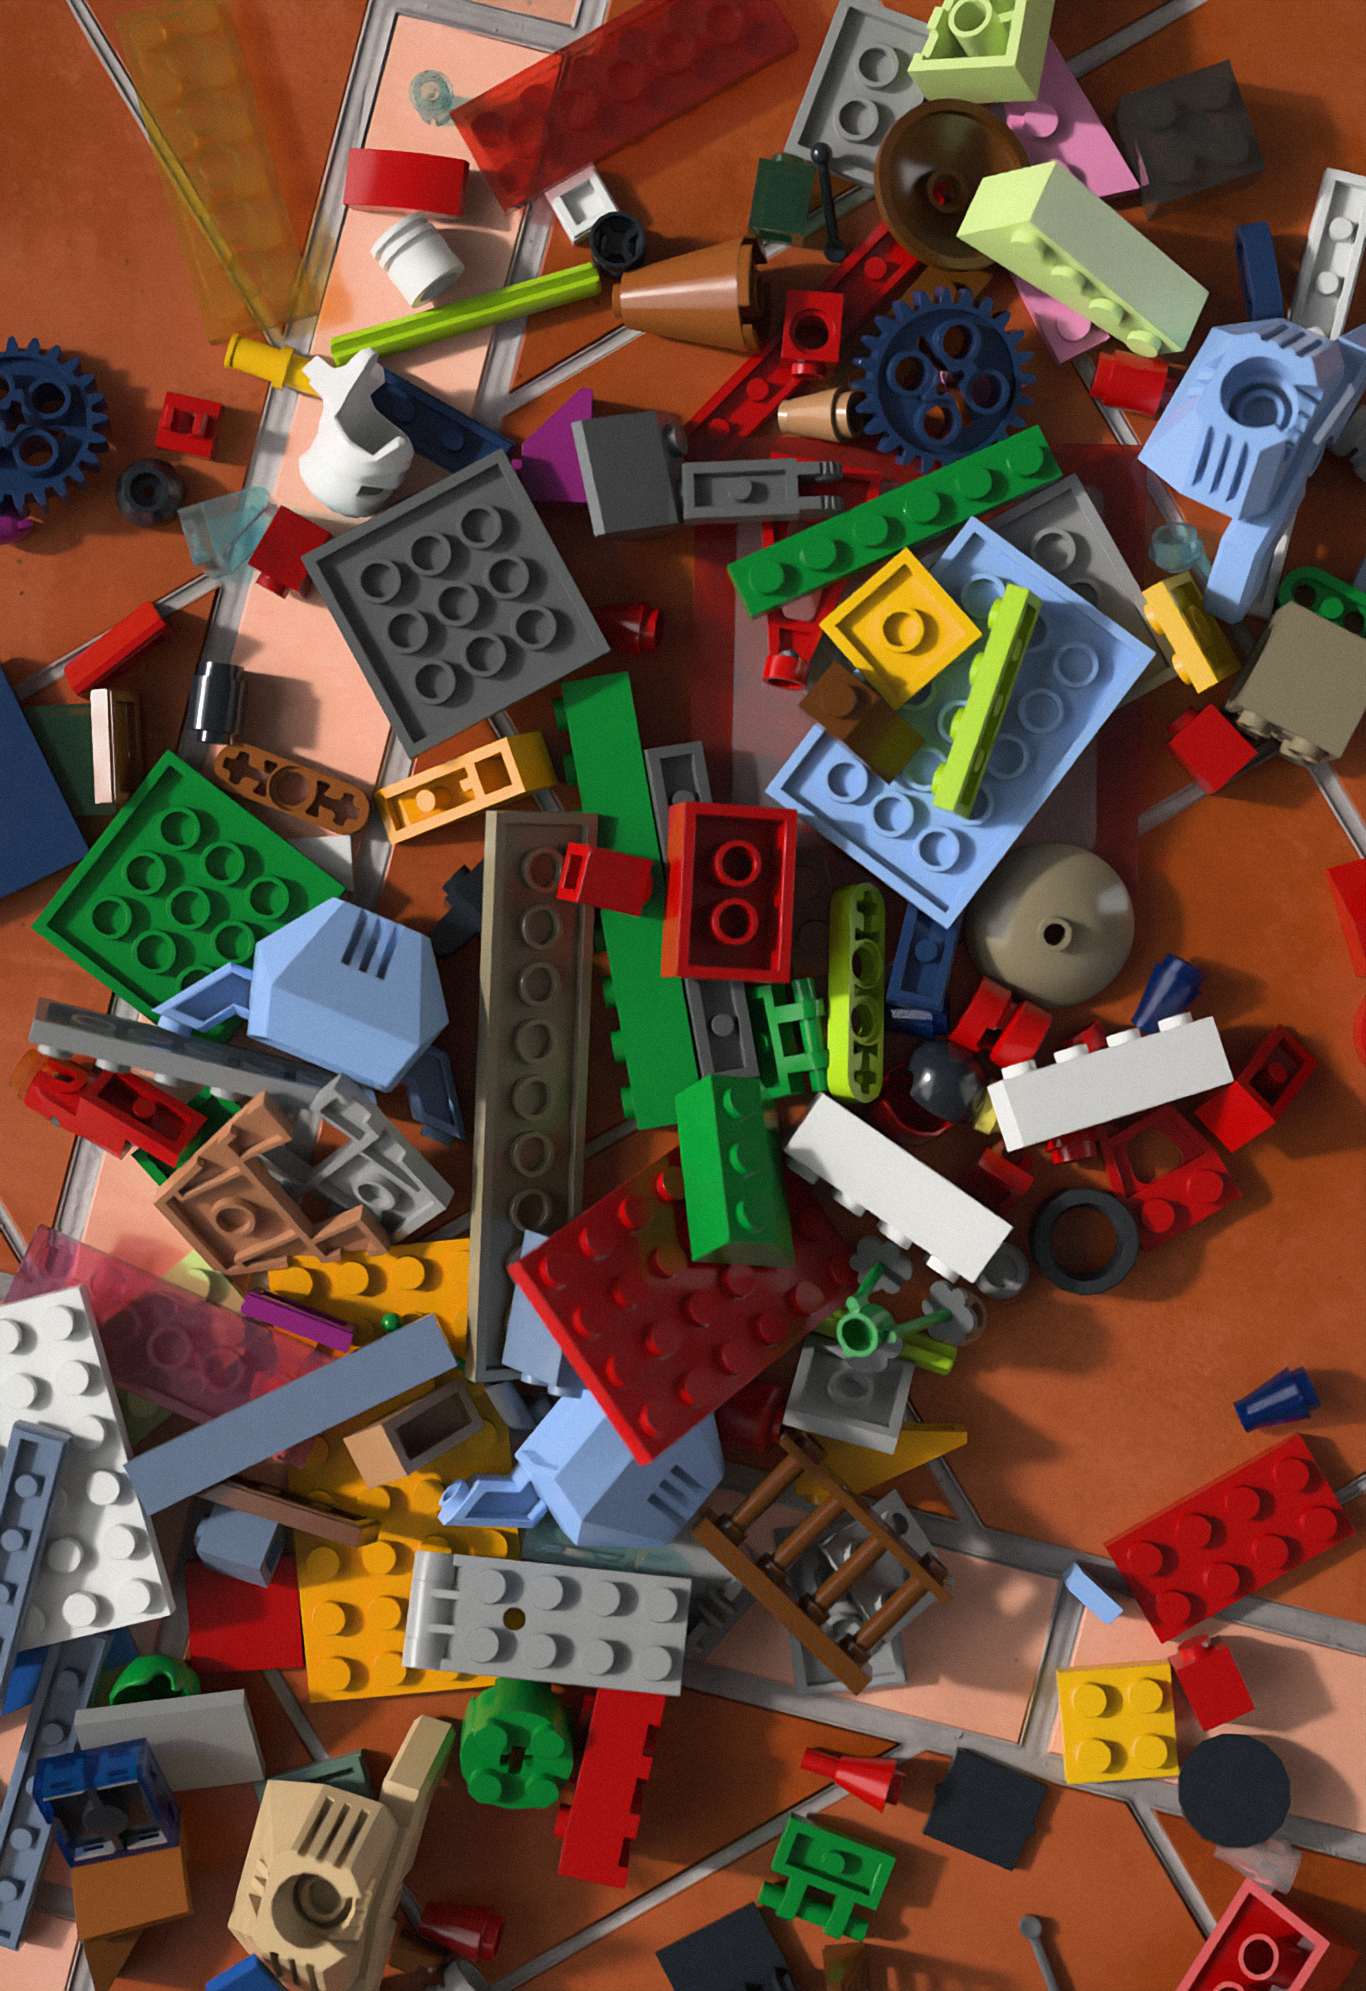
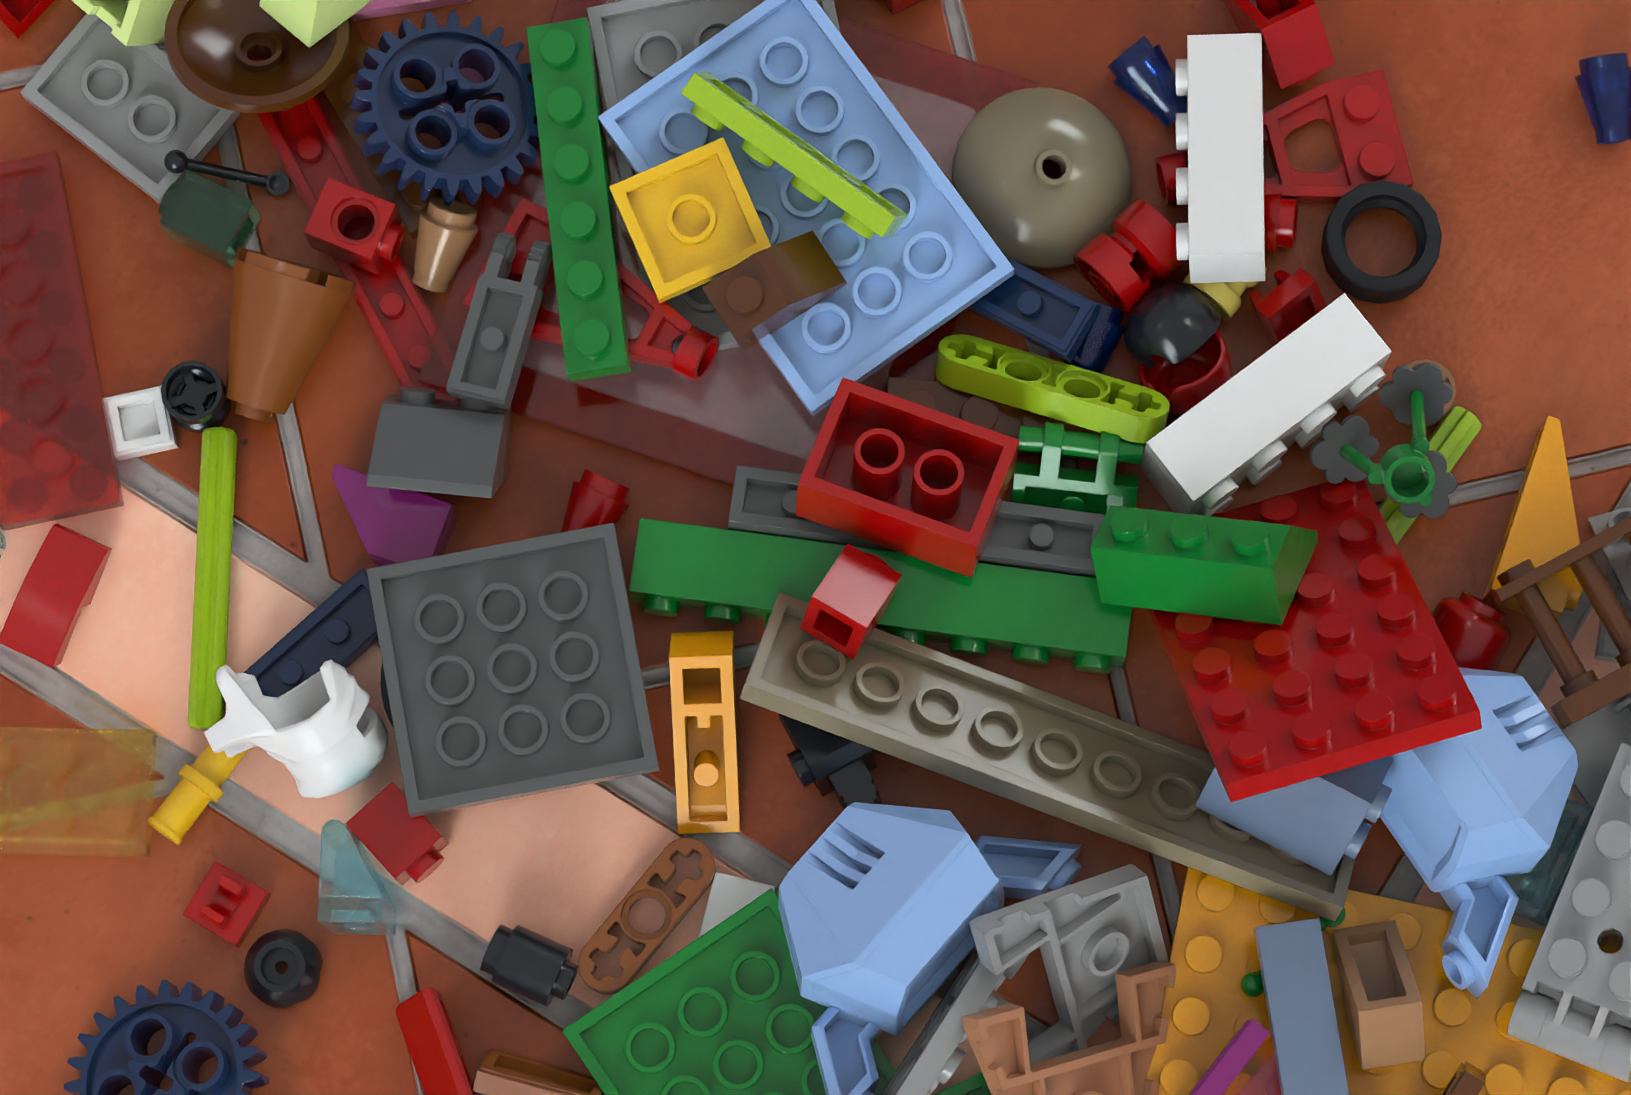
camera: 60 degrees left, 10 degrees down
white piece [370,211,465,309] -> none
dark grey arm [483,1380,555,1431] -> none
light grey plate [782,1333,916,1455] -> none
light grey tile [974,1241,1029,1299] -> none

